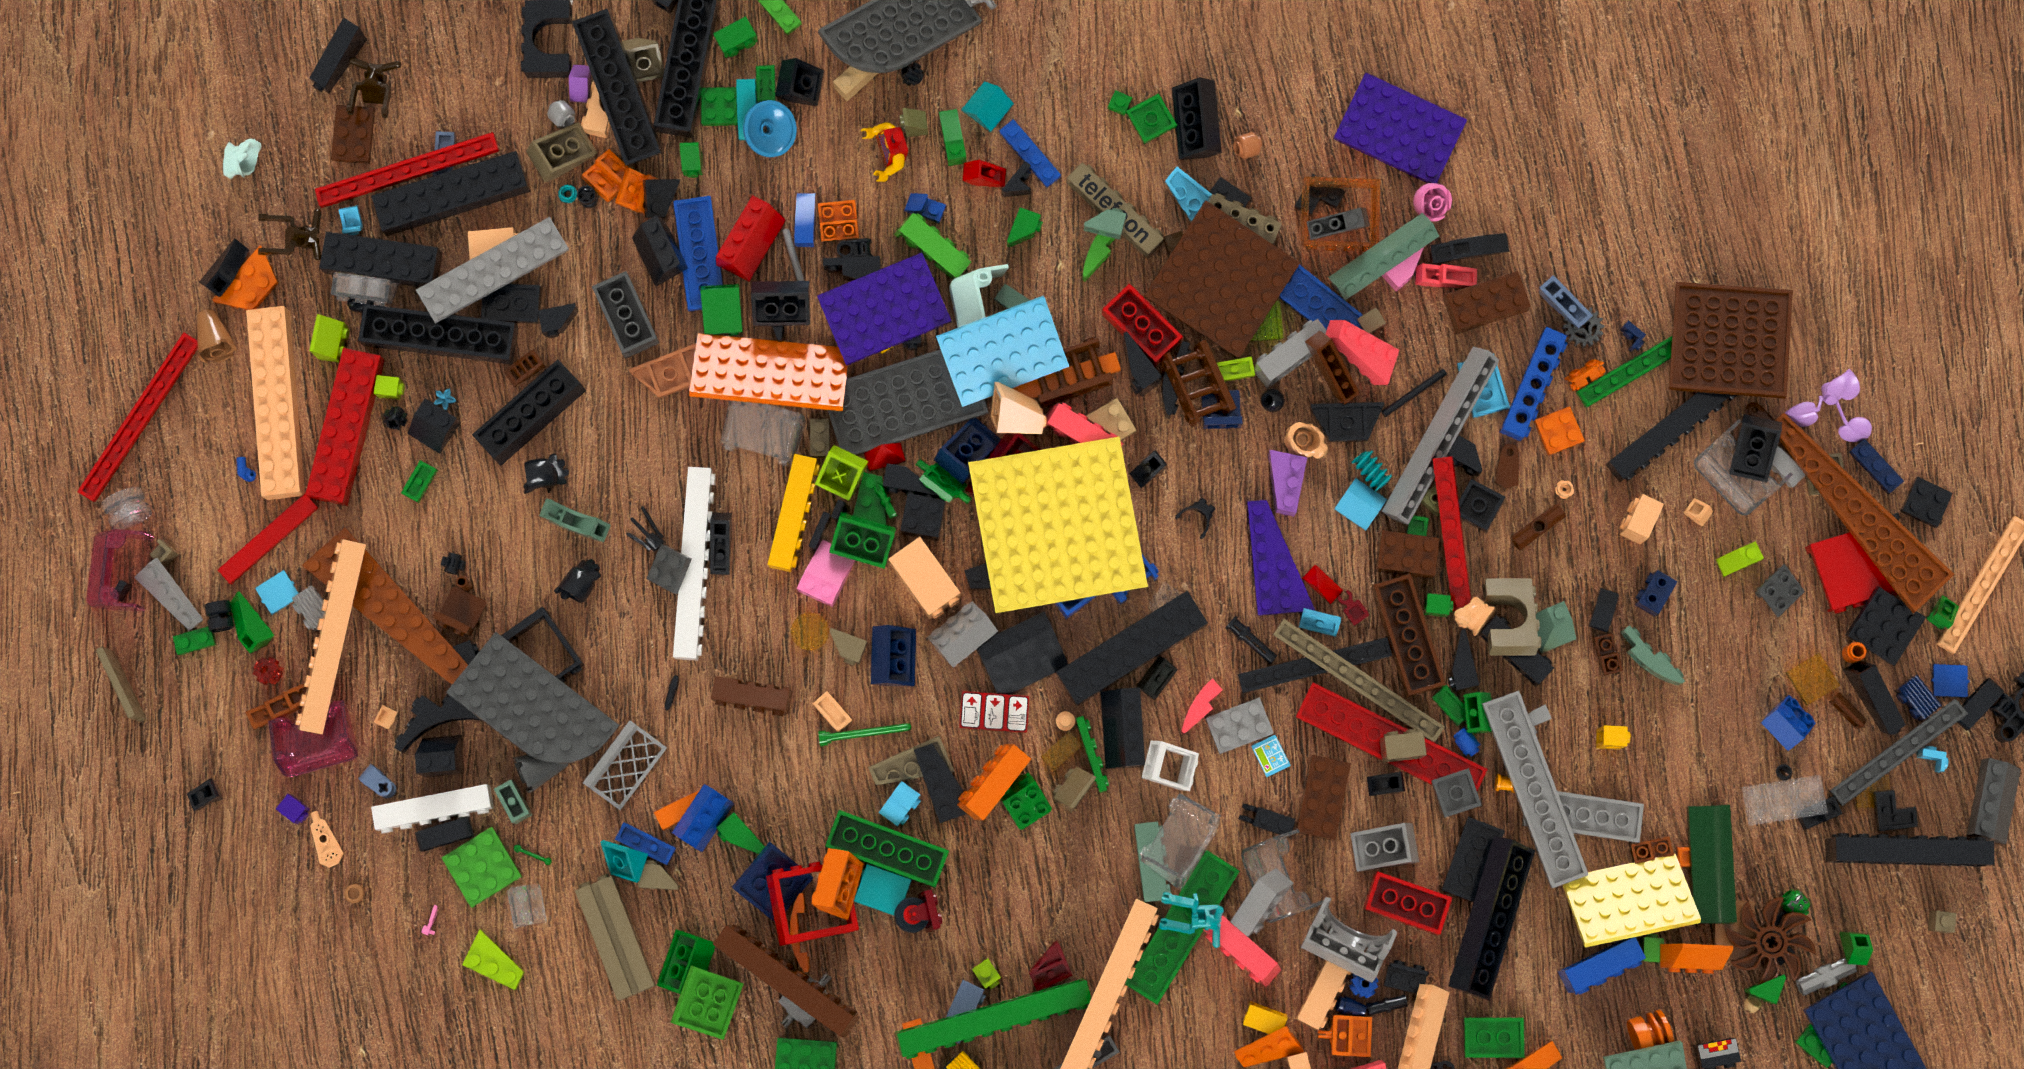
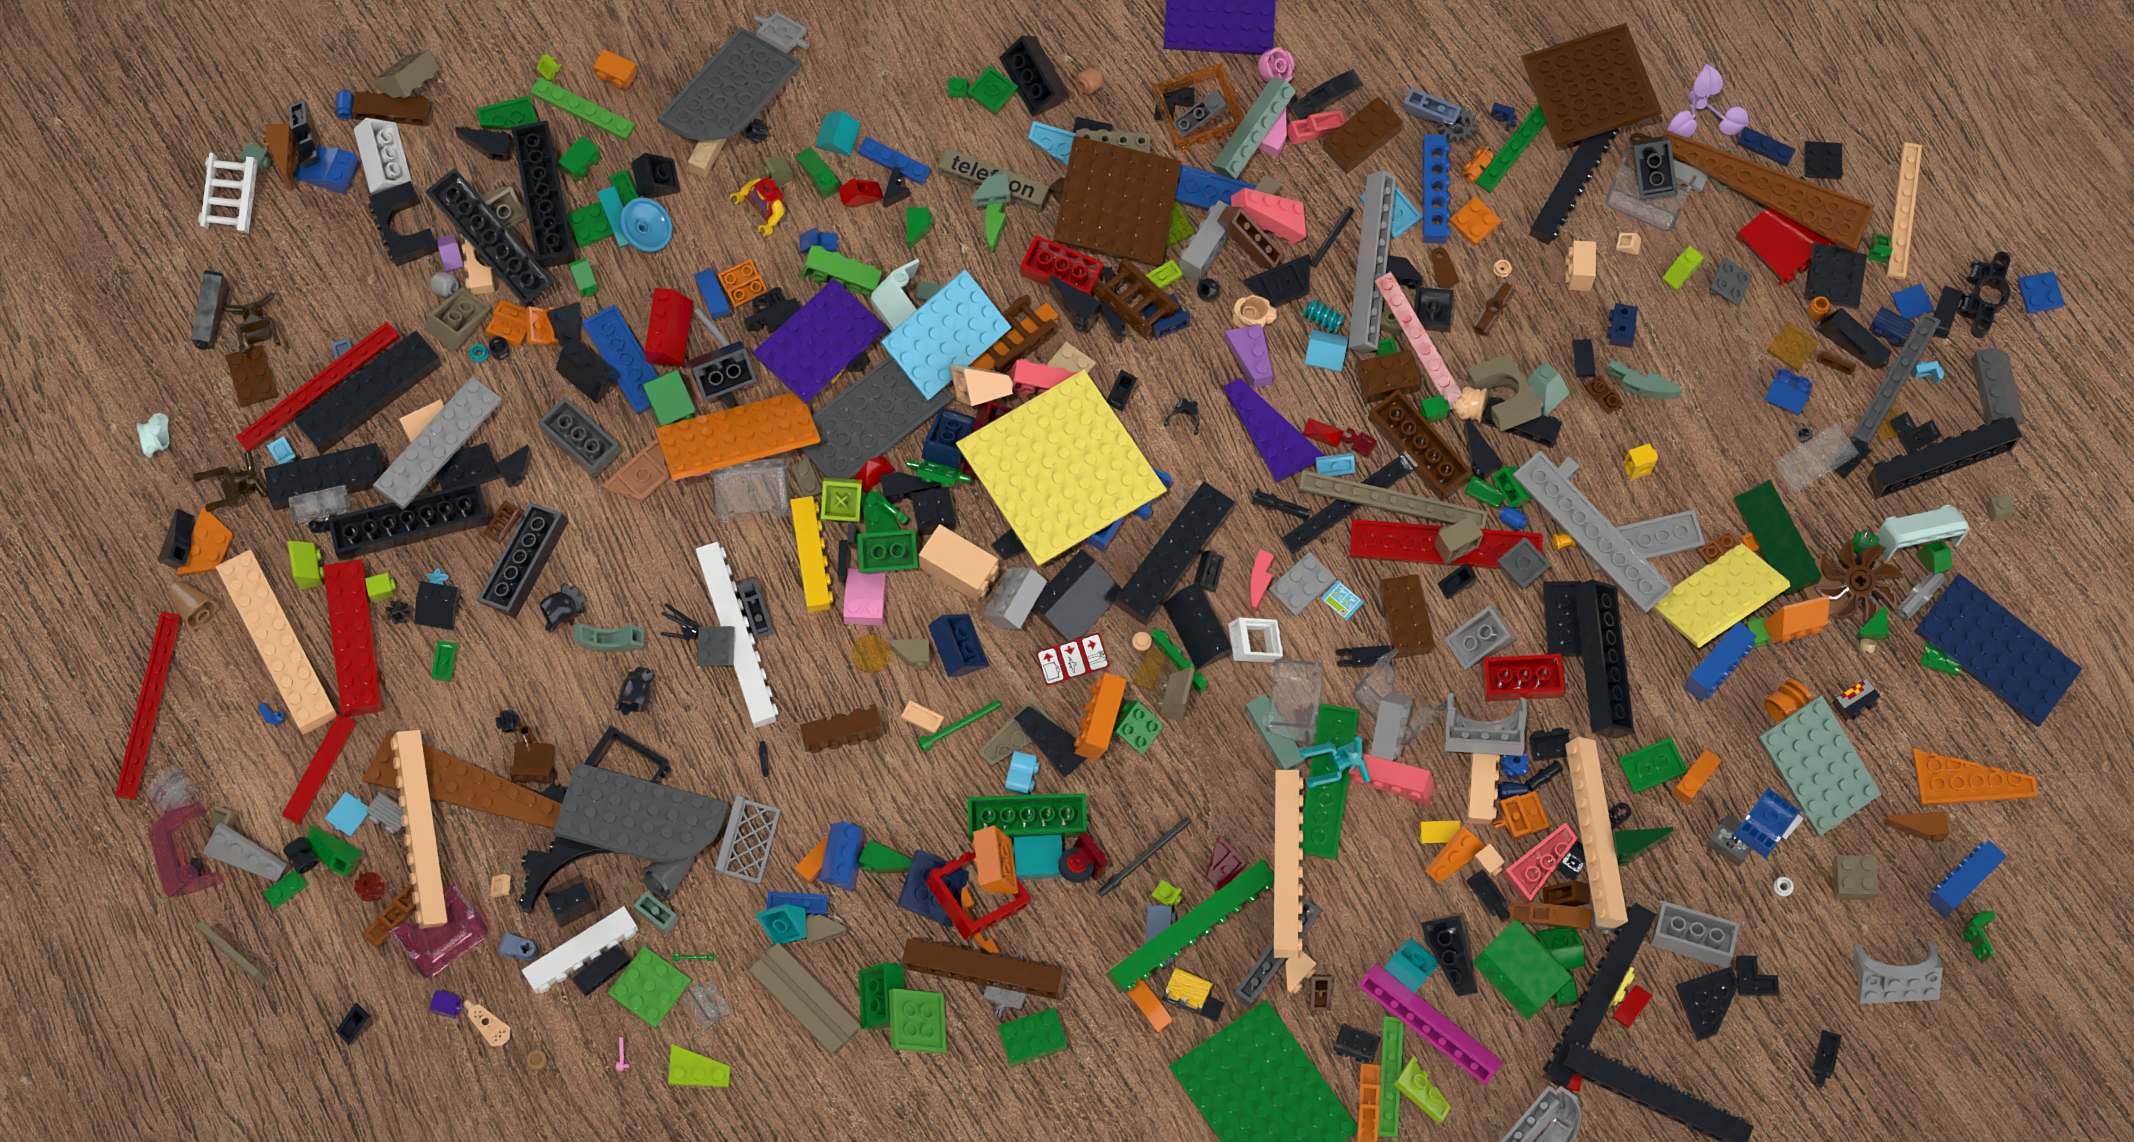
camera: 25 degrees left, 10 degrees down
none -> pearl dark grey bar [1097,817,1191,897]
none -> light aqua windscreen [1876,505,1970,562]

